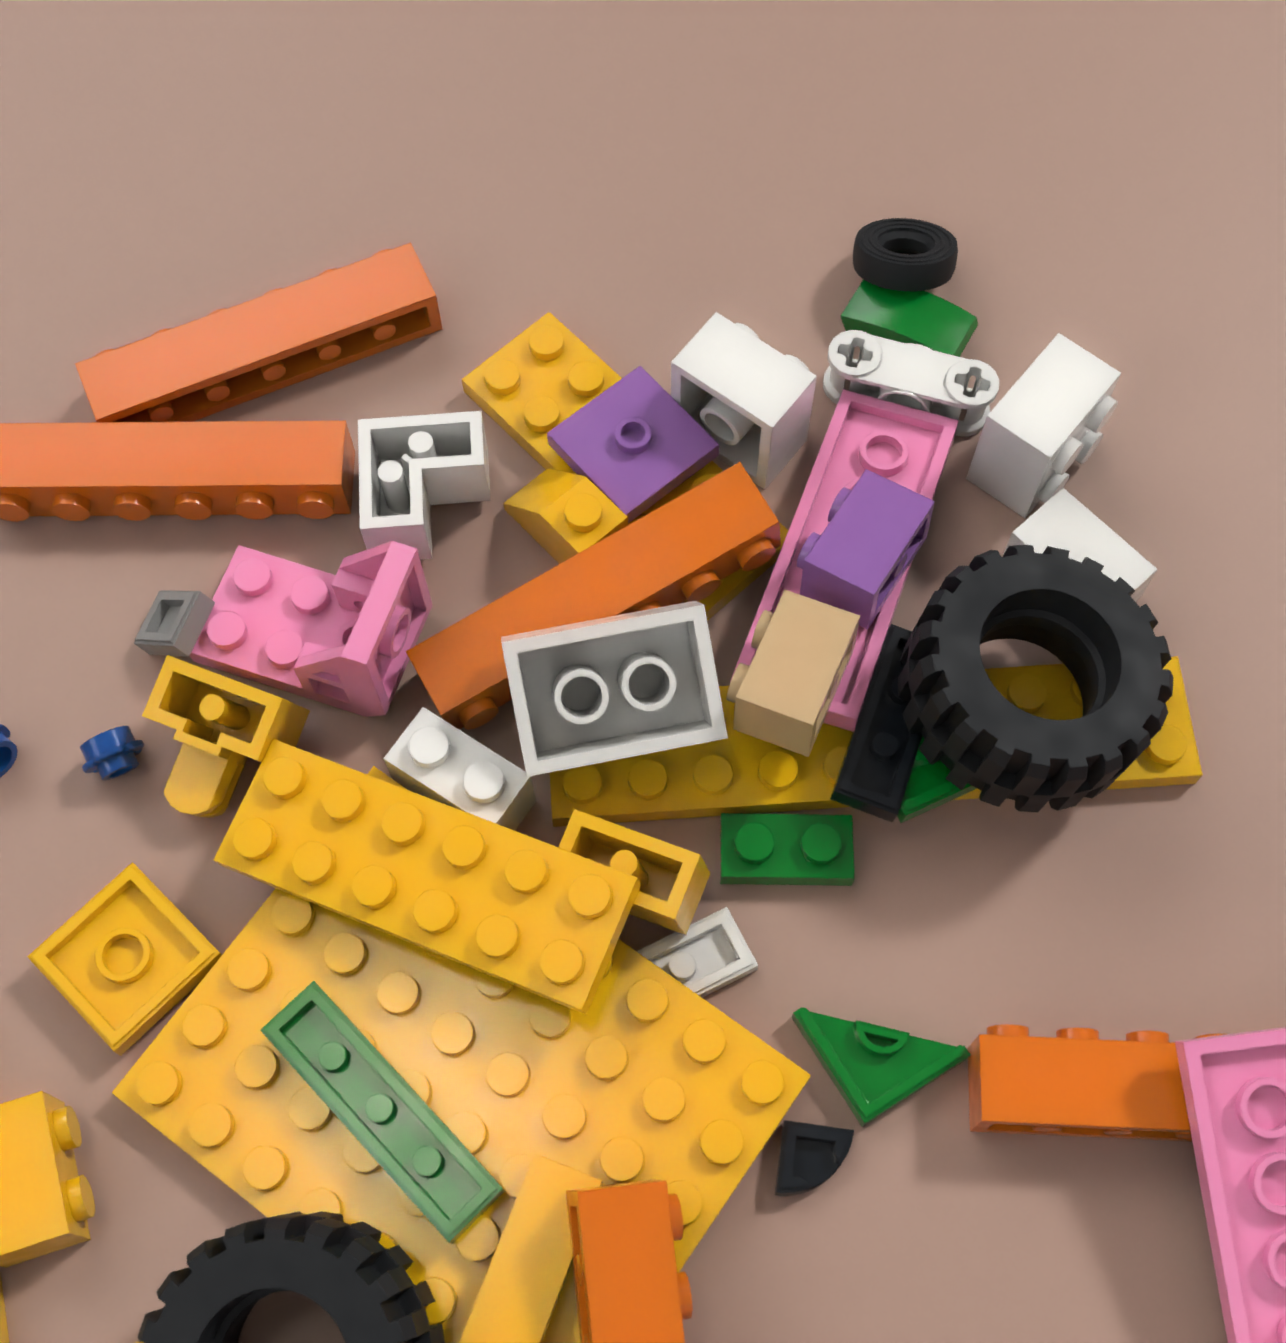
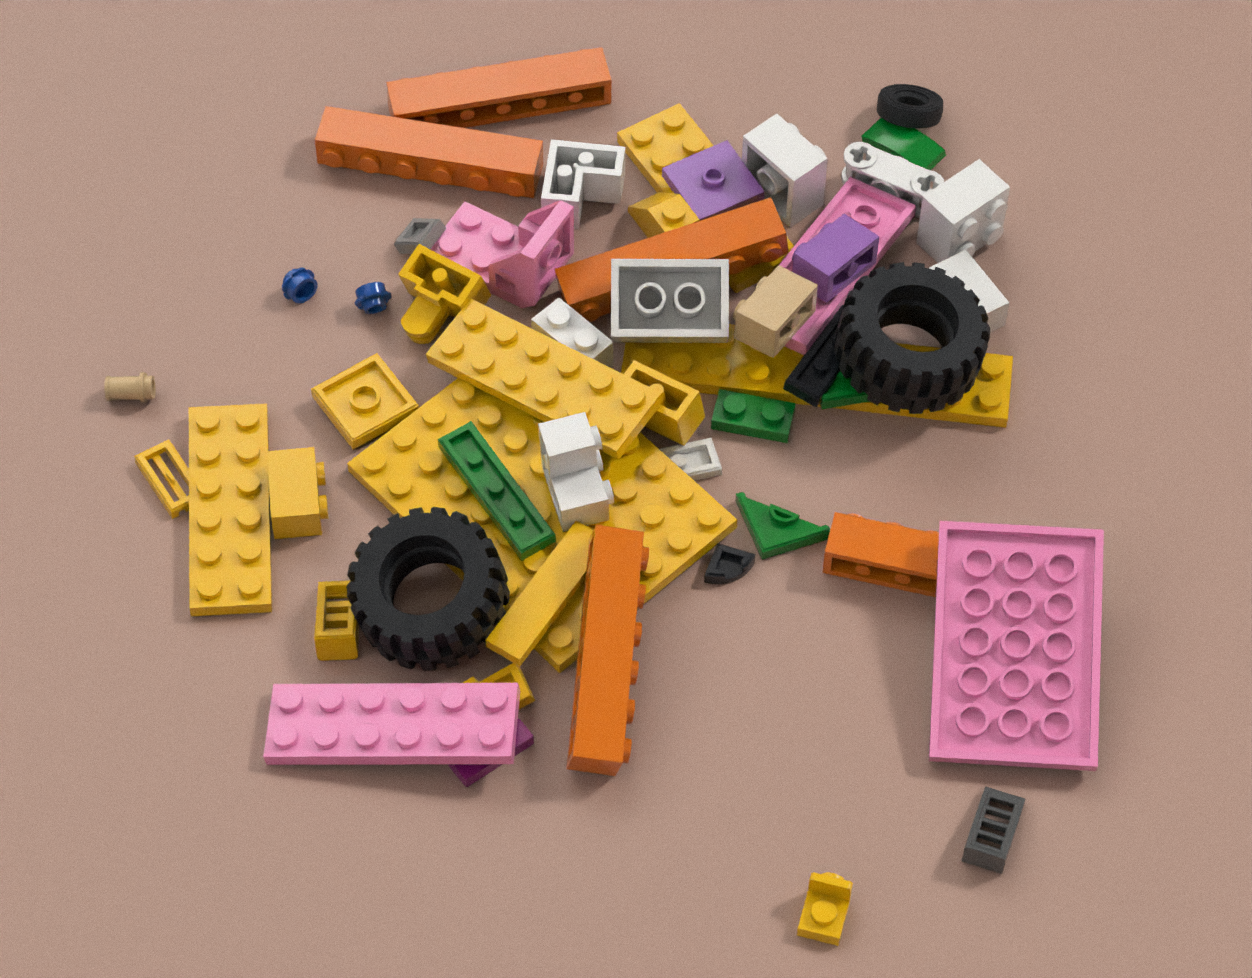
camera: 10 degrees right, 10 degrees down
none -> white brick [538,412,614,532]

